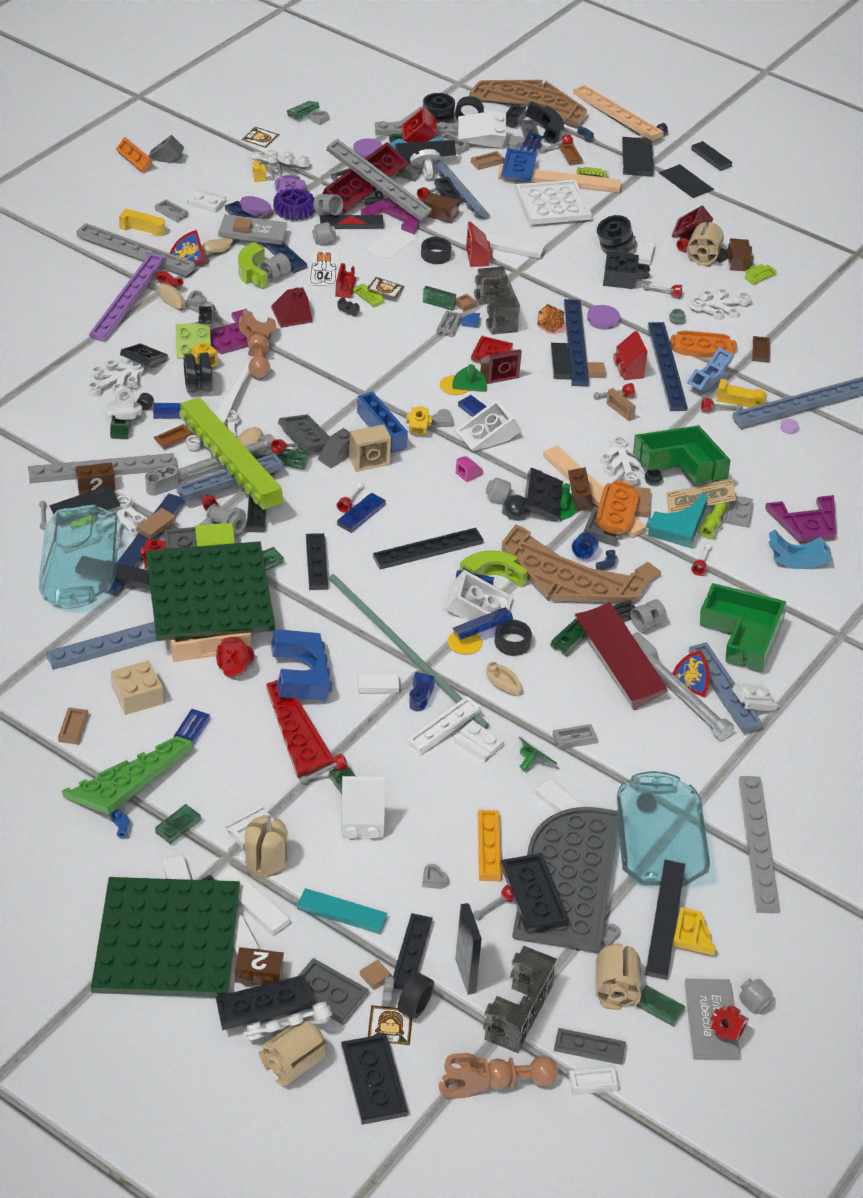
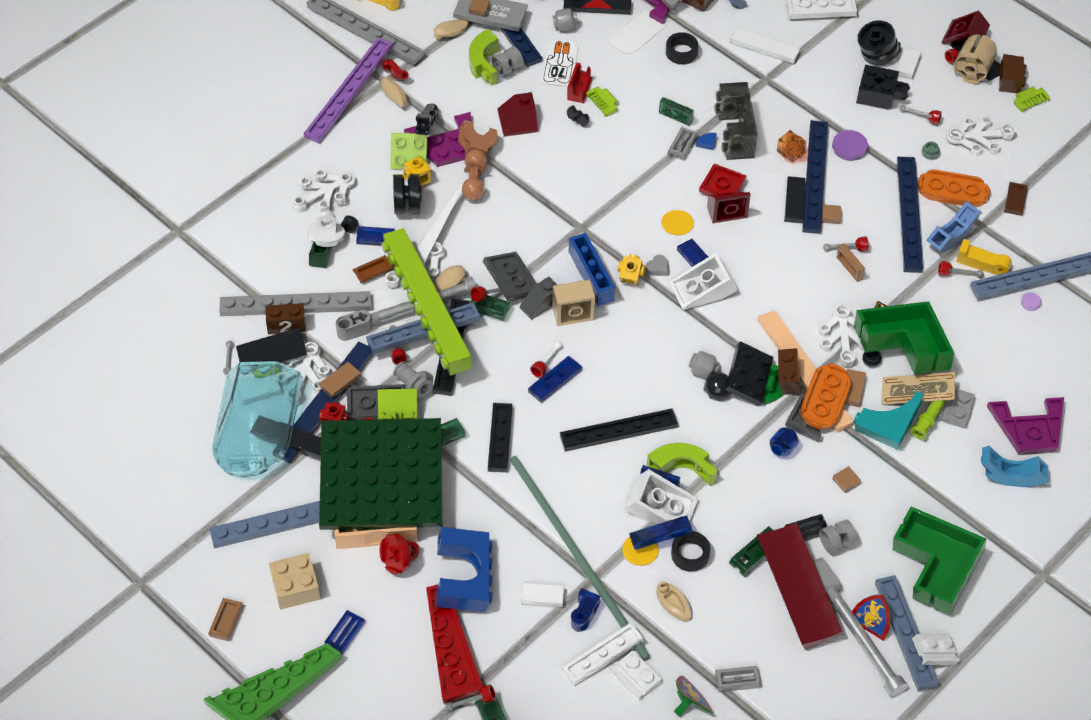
camera: 10 degrees right, 10 degrees up
black plate [120,343,168,367] -> none
shield [170,230,206,264] -> none
light grey tile [186,290,207,307] -> none
sticker [367,277,404,299] -> none
green shield [452,364,487,392] -> none
medium nougat tile [454,294,477,312] -> none
dark pink brick [455,456,483,482] -> none
red slope [466,222,492,267] -> none
medium nougat wing [501,524,650,603] -> none
dark blue arm [595,550,617,570] -> none
red slope [613,331,648,380] -> none
red hinge [691,543,712,576] -> none

